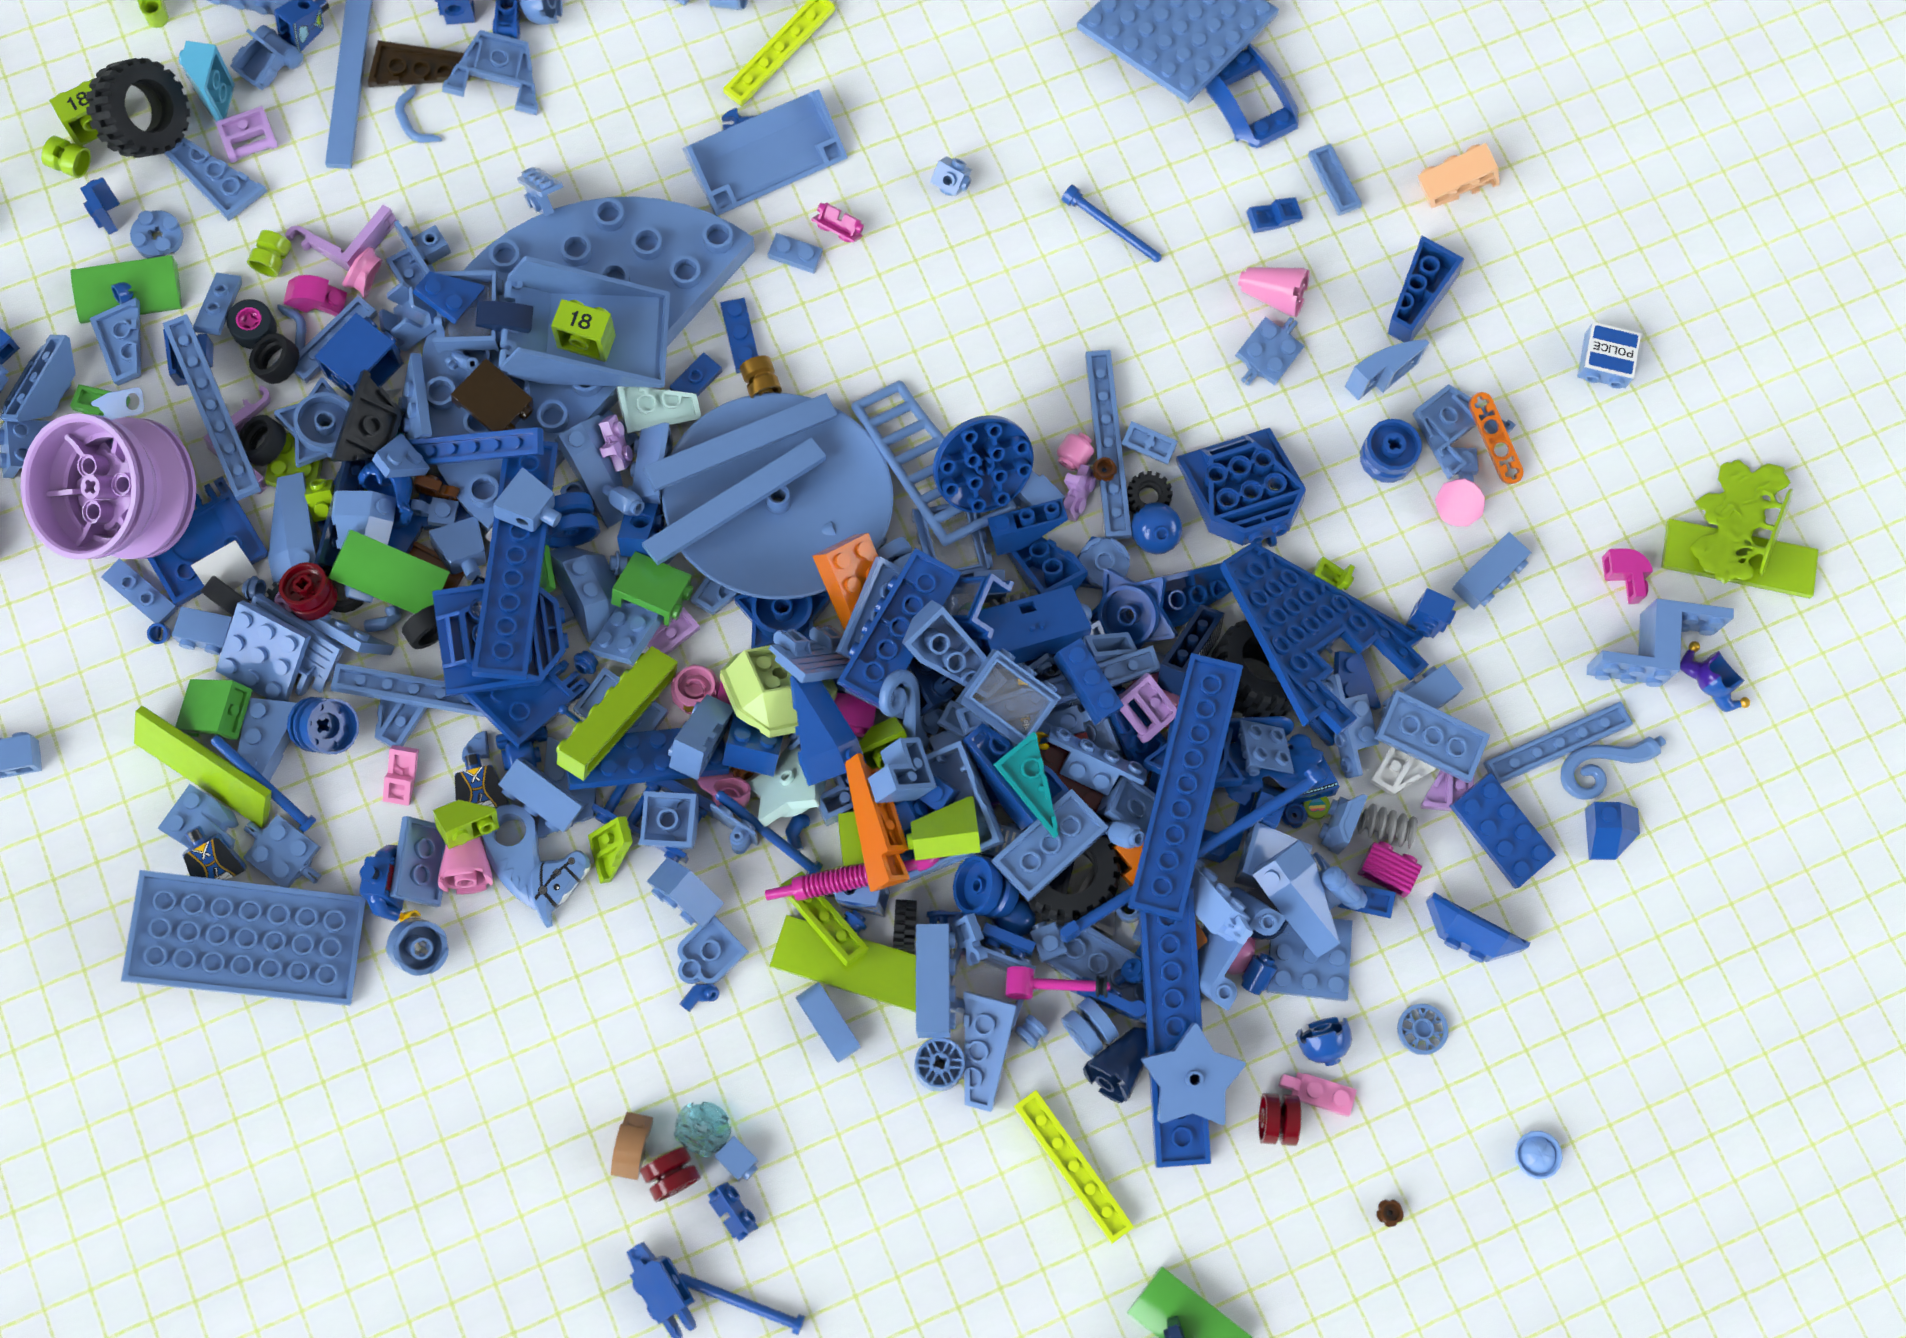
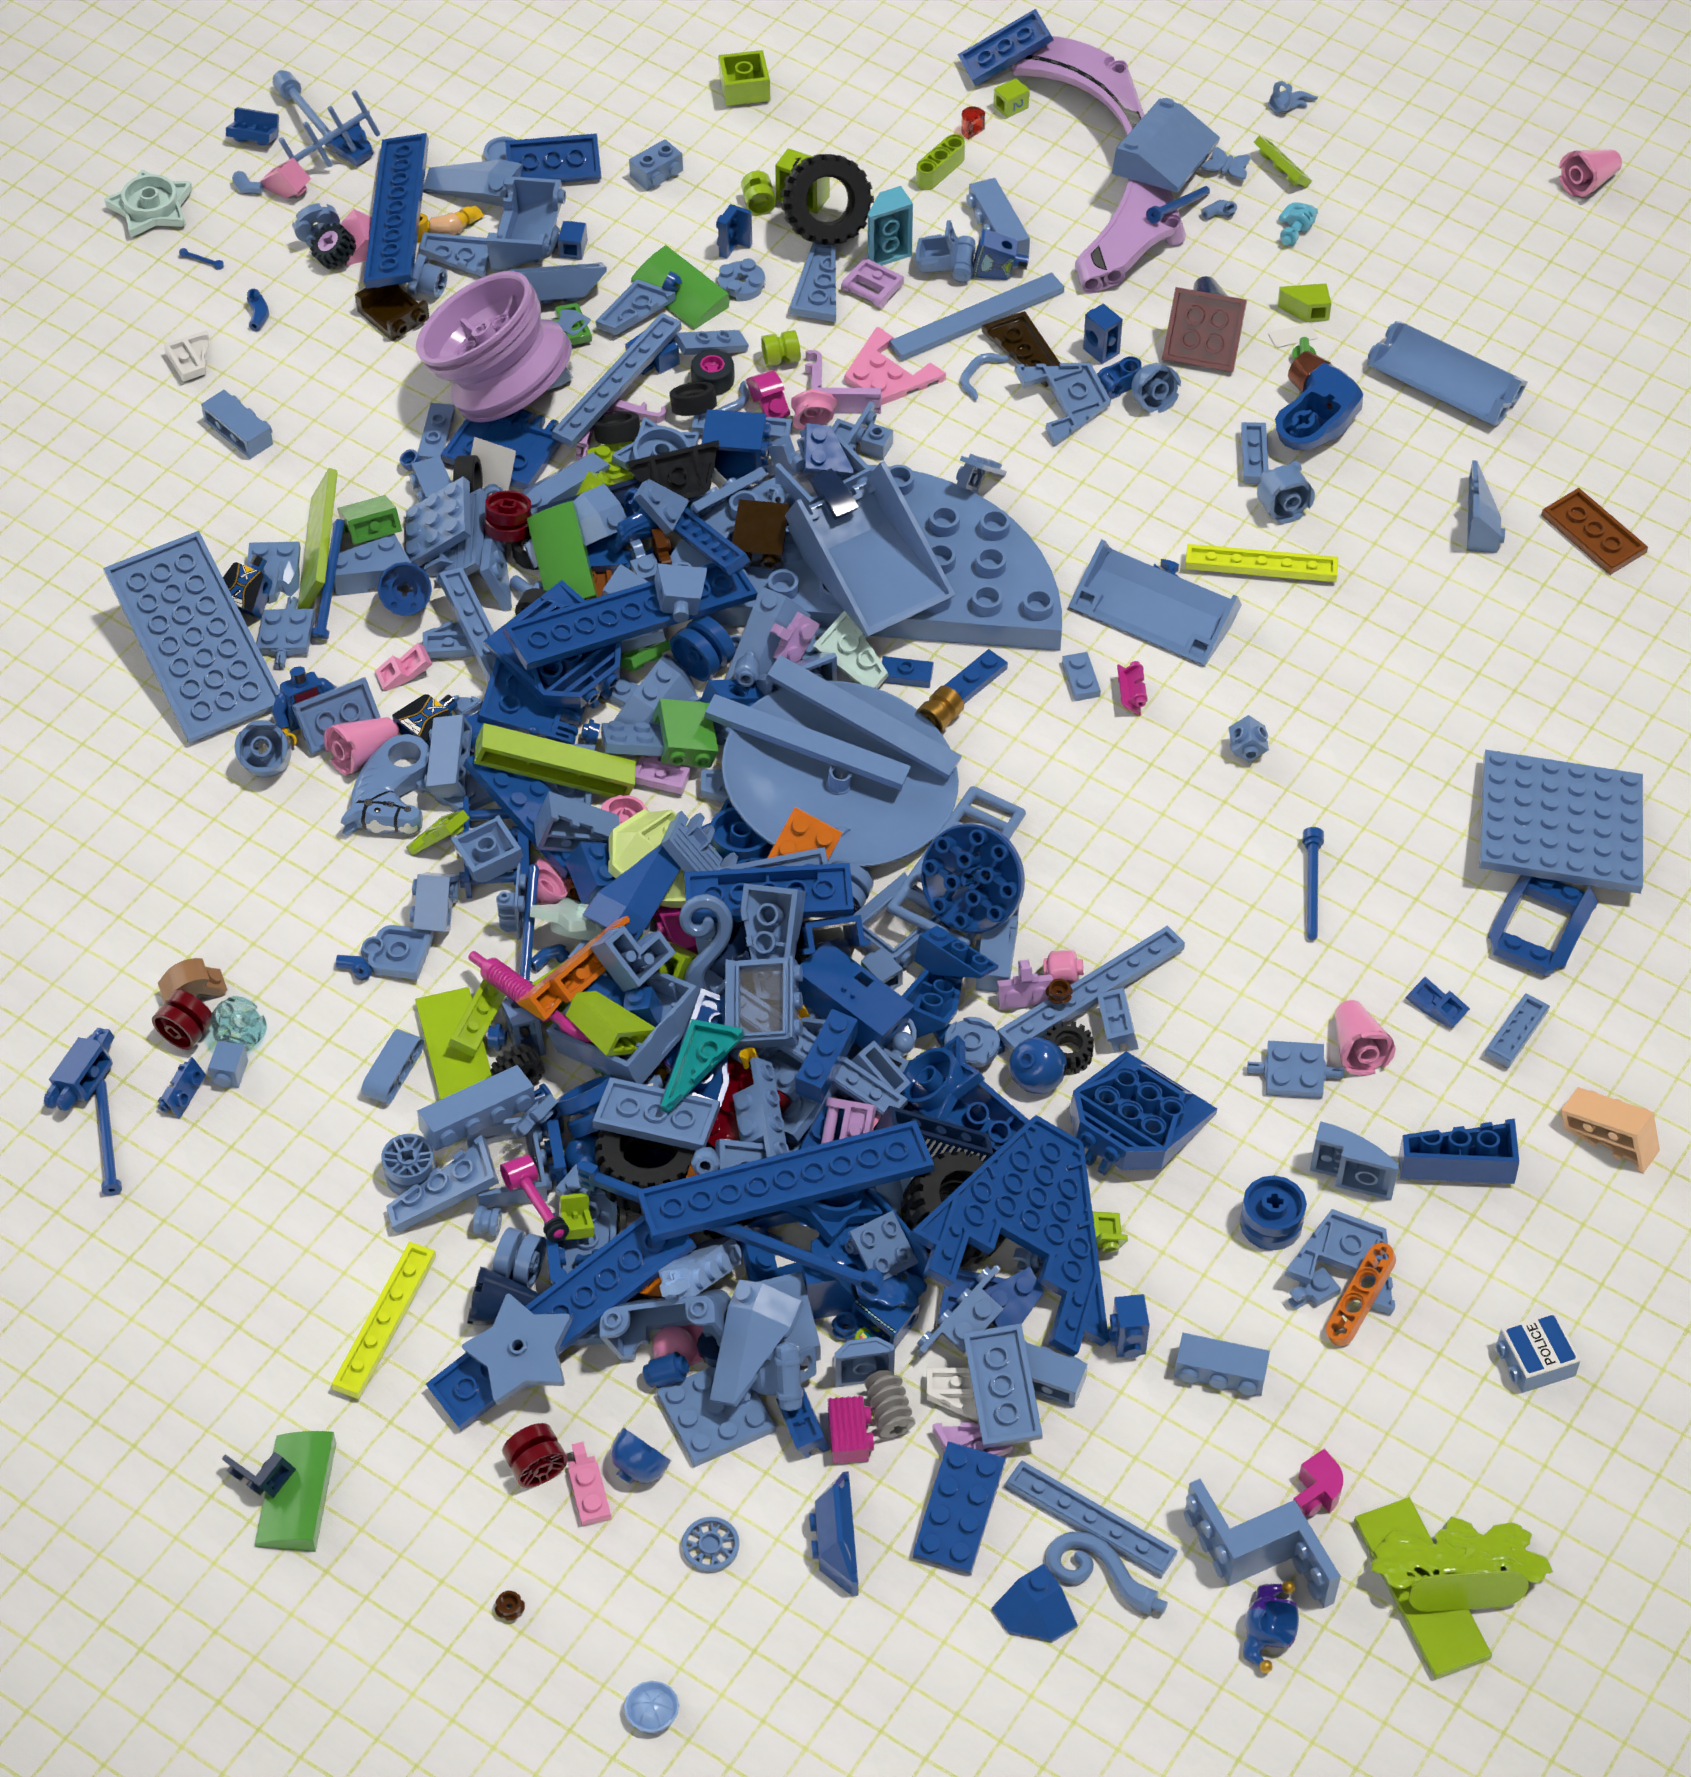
camera: 65 degrees right, 20 degrees down
lime slope [433,800,499,849] -> none
lime brick [551,299,616,362] -> none
bright pink hat [1435,478,1485,527] -> none
none -> lime bracket [559,1193,595,1240]
none -> bright pink wing [844,327,946,405]

